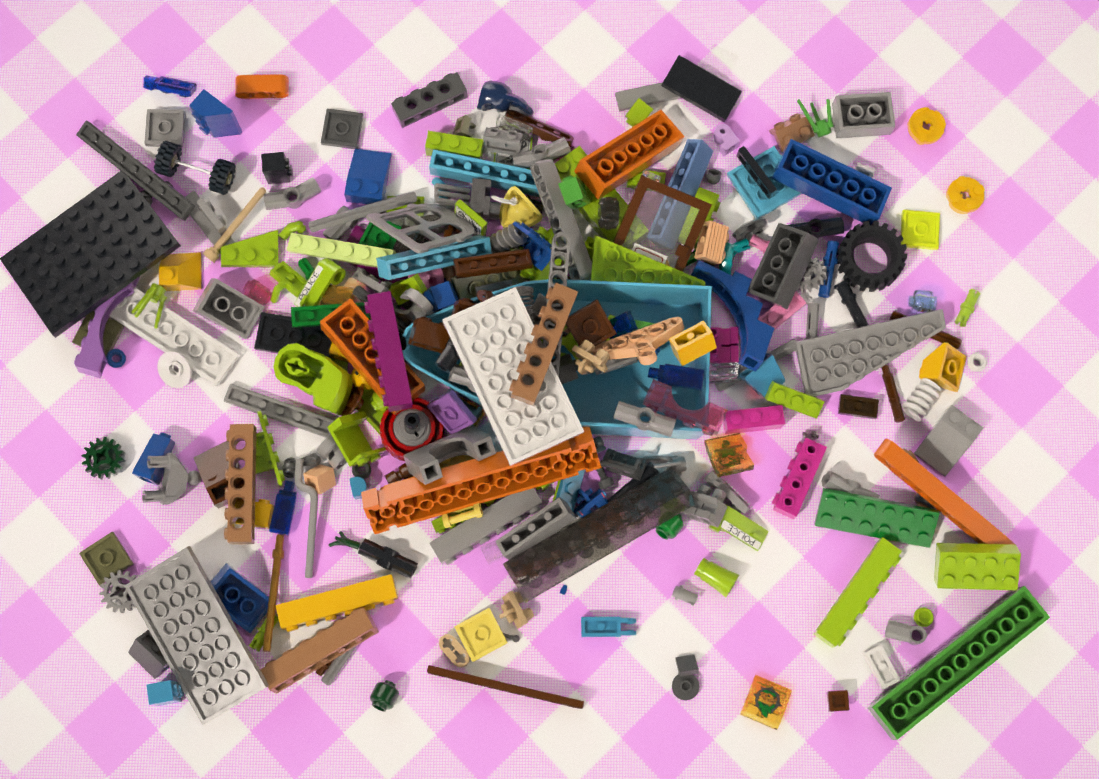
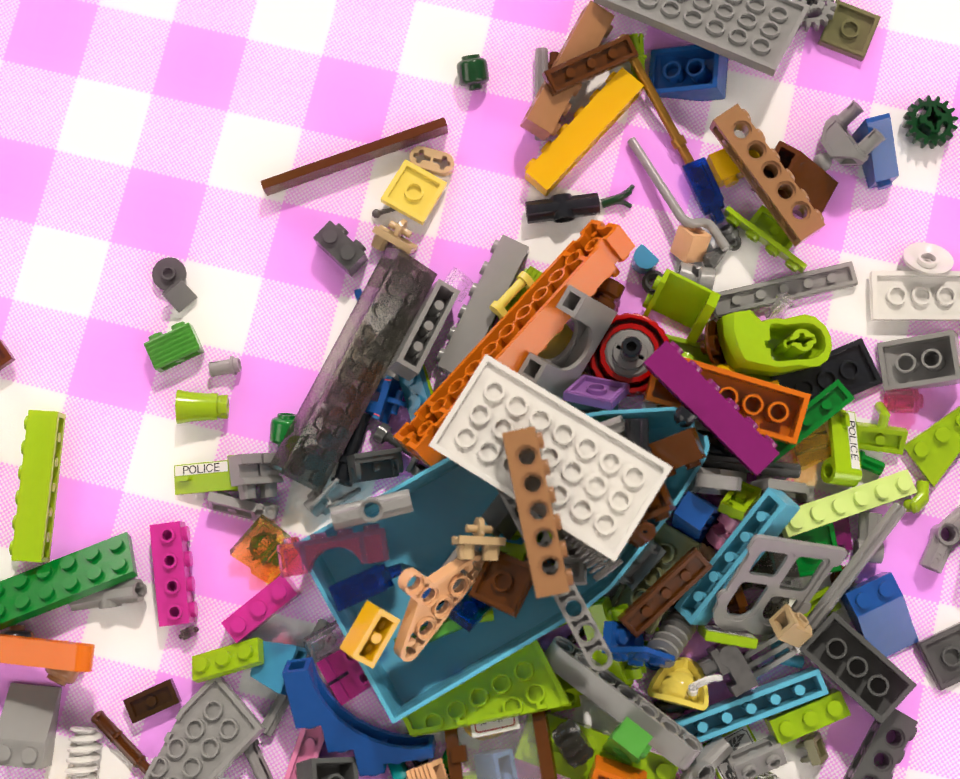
camera: 155 degrees right, 5 degrees up
dark azure hinge [581,617,637,637] -> none
clear yellow slope [740,674,792,730] -> none
none -> bright green brick [143,322,205,373]
none -> dark grey brick [313,220,368,277]
none -> reddish brown tile [542,34,639,96]
none -> black hinge [674,405,698,428]
none -> clear pin [765,291,794,319]
none -> tan brick [769,604,813,648]
none -> dark grey brick [799,612,917,724]

